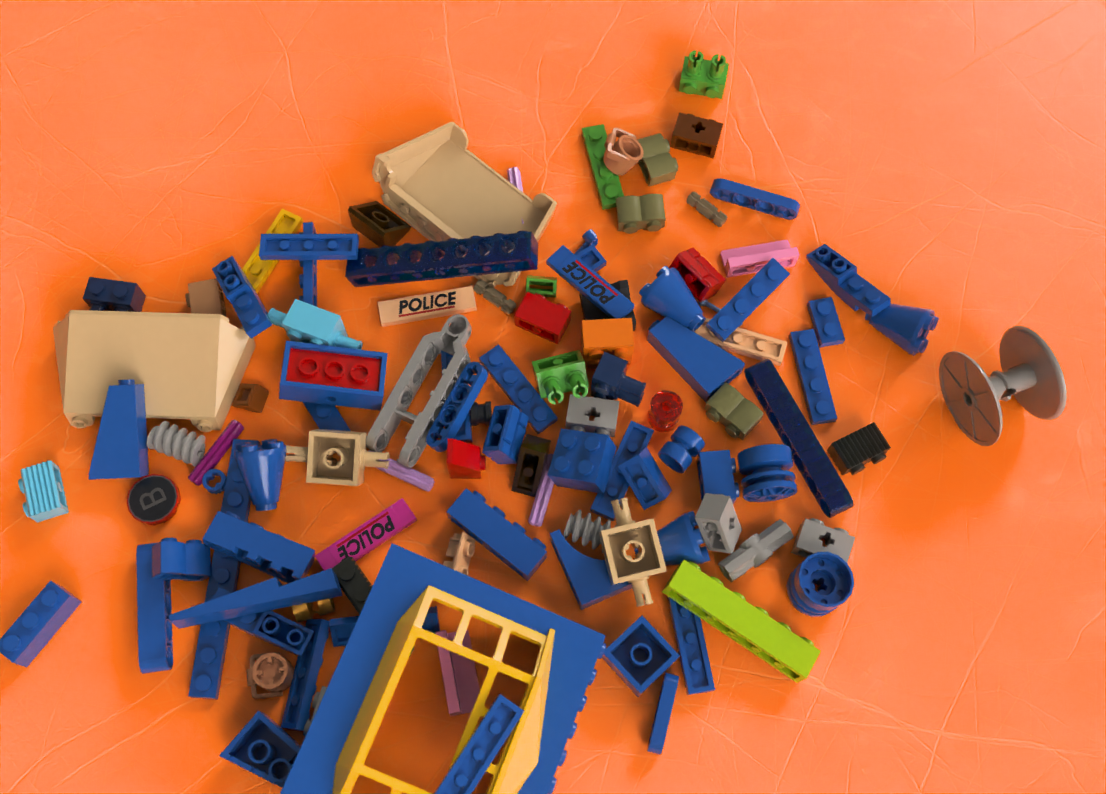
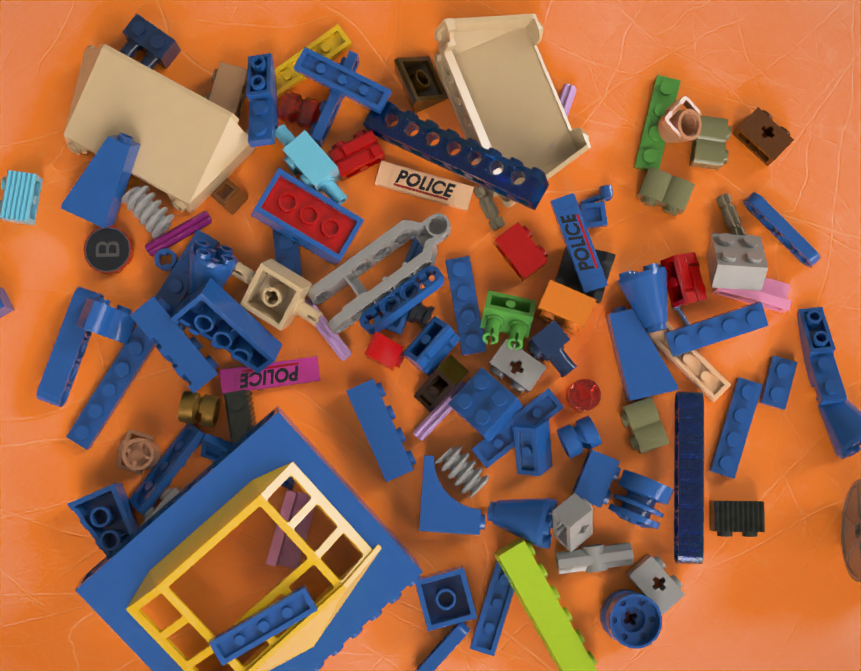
camera: 30 degrees right, 15 degrees up
blue slope [169,568,343,629] -> none
blue slope [212,587,315,657] -> none
light nougat hinge [443,532,476,576] -> none
bright green piece [526,275,557,297] -> none
tan brick [599,497,667,607] -> none
bright green brick [678,50,729,99] -> none
none -> blue wedge [169,278,283,373]
none -> clear red wheel [278,90,321,130]
none -> red brick [328,130,385,181]
none -> light grey brick [706,233,768,291]

